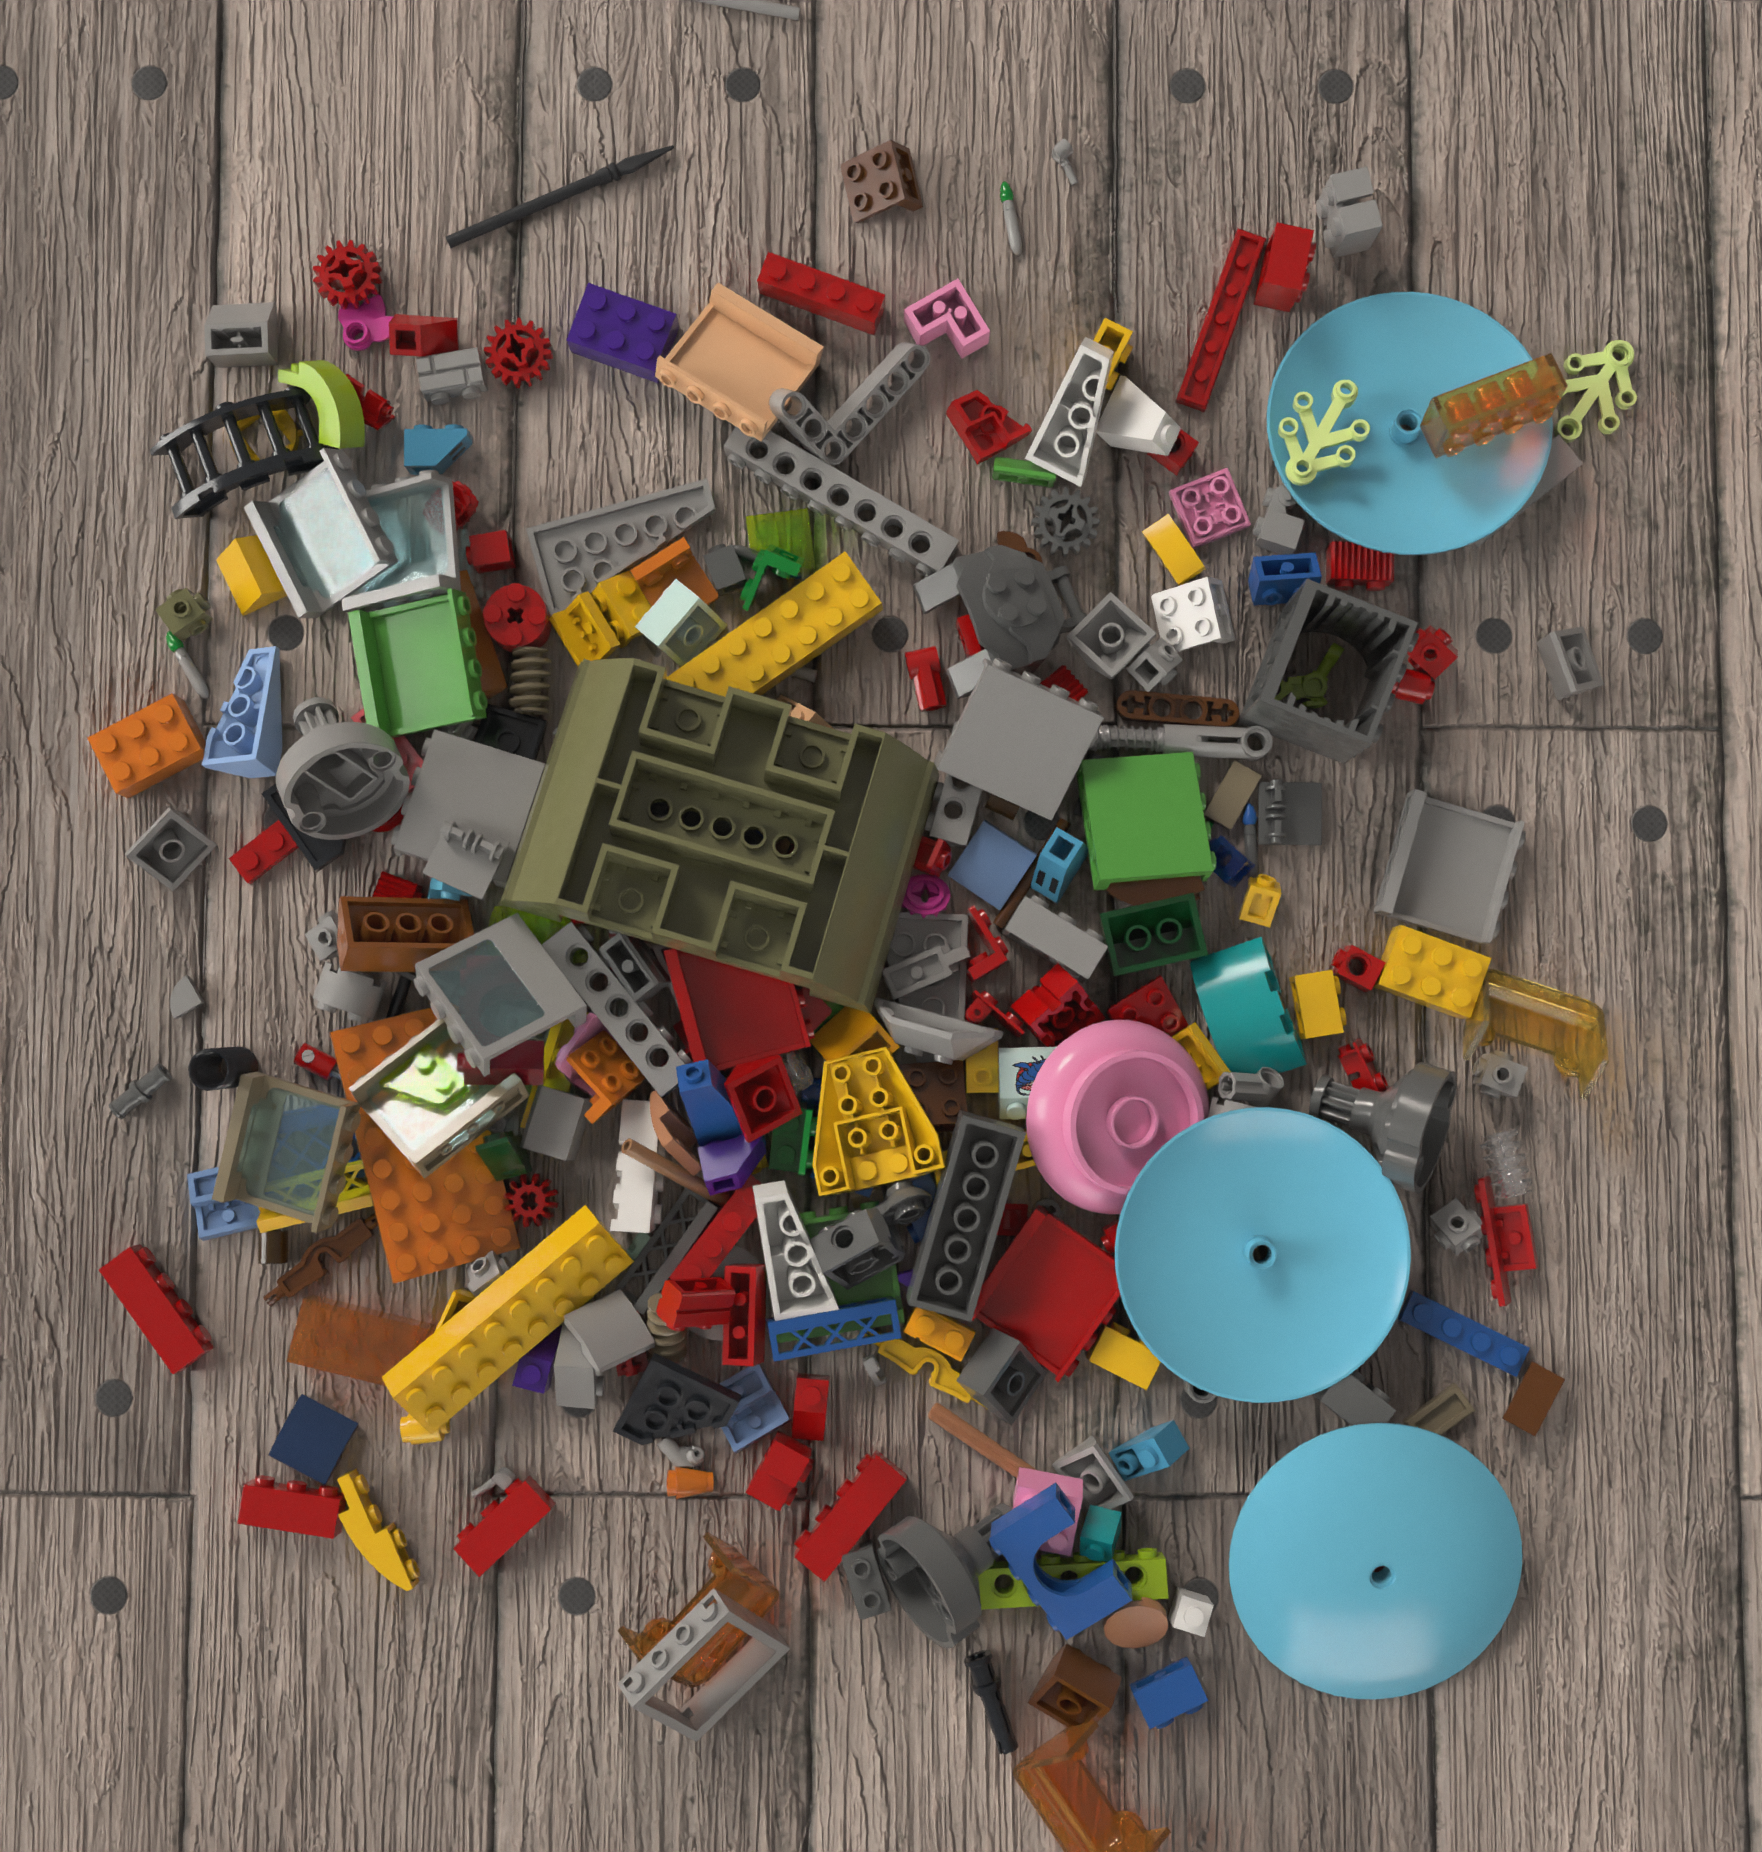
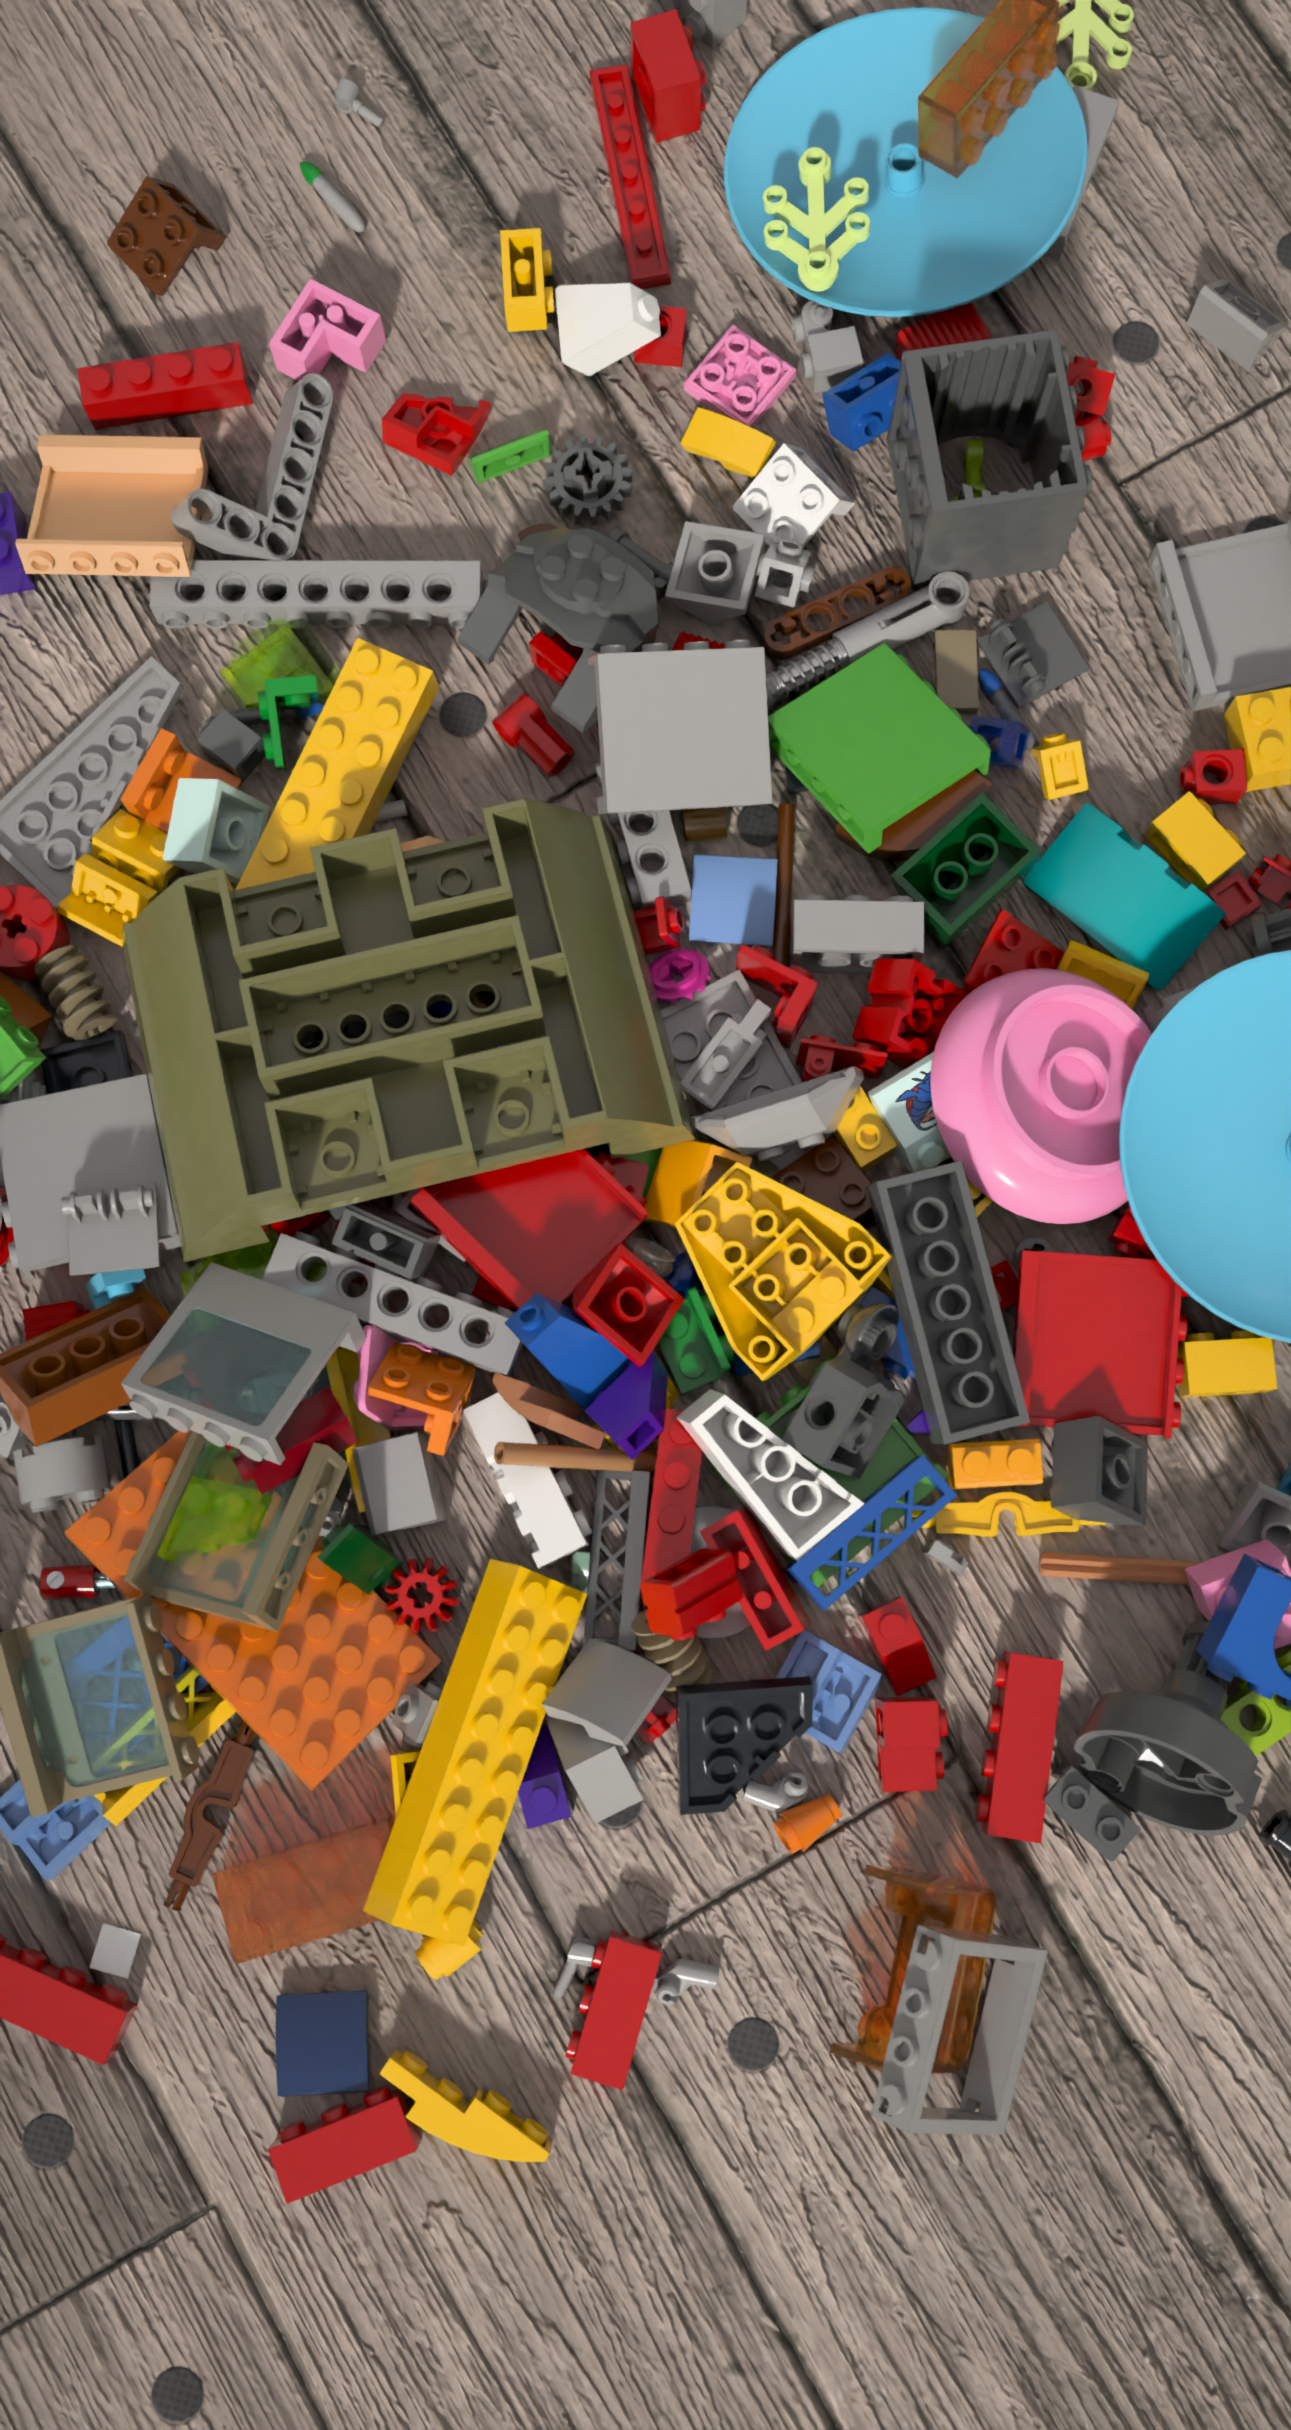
camera: 25 degrees left, 5 degrees down
dark brown beam [258,1230,288,1264] -> none
white wedge [1025,337,1114,487] -> none
dark azure slope [1030,827,1088,904] -> none
light grey piece [1218,1067,1284,1107] -> none
none -> white sticker [89,1923,141,1979]
none -> light grey arm [654,1959,720,2005]
none -> red tile [1204,871,1263,930]

